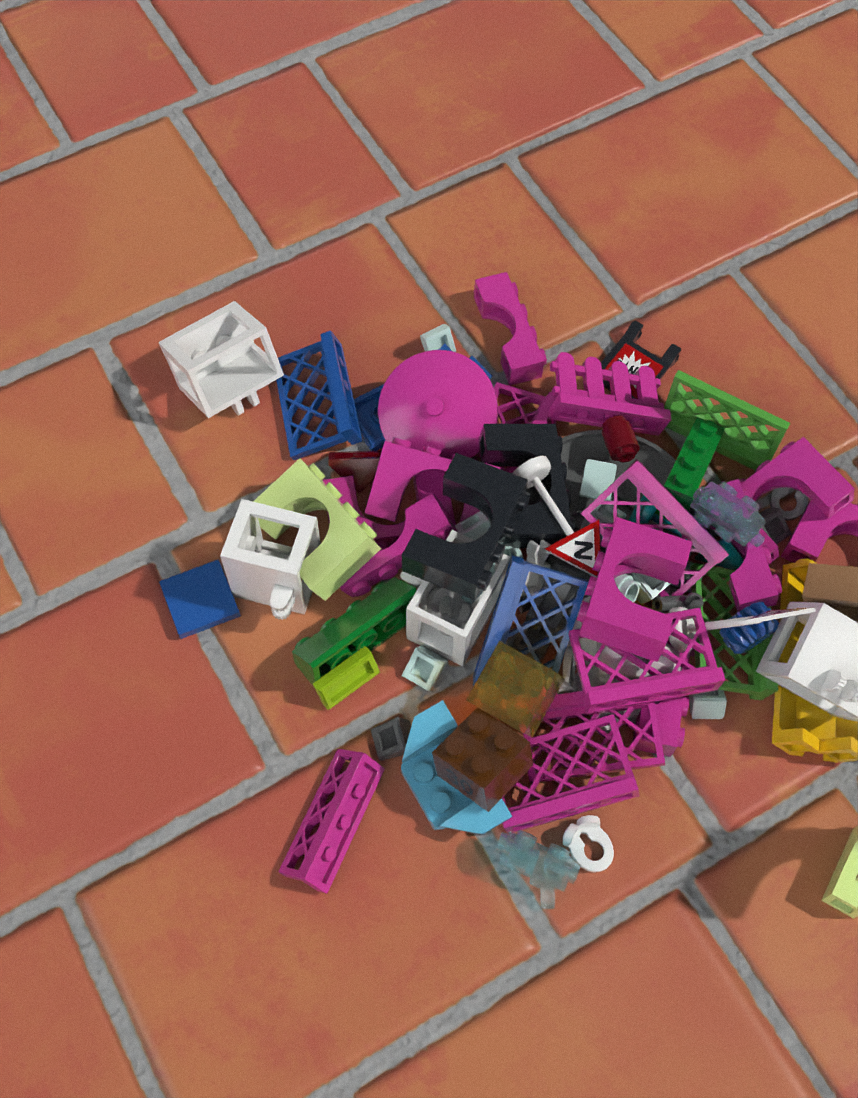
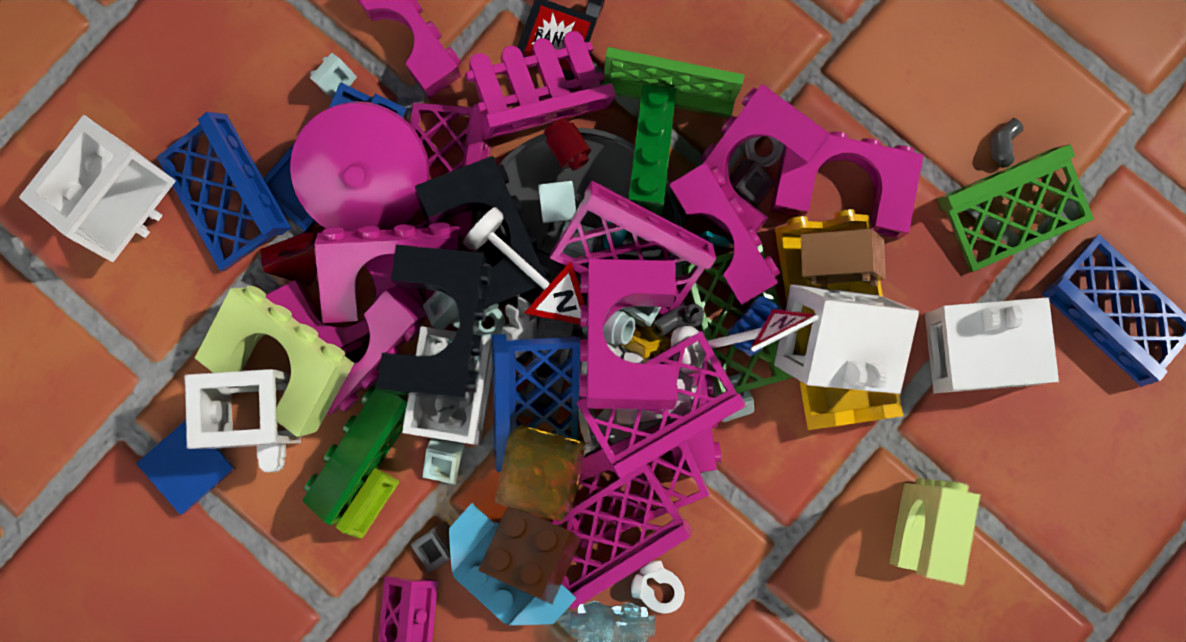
camera: 20 degrees left, 20 degrees up
clear light blue brick [690,481,766,547] -> none

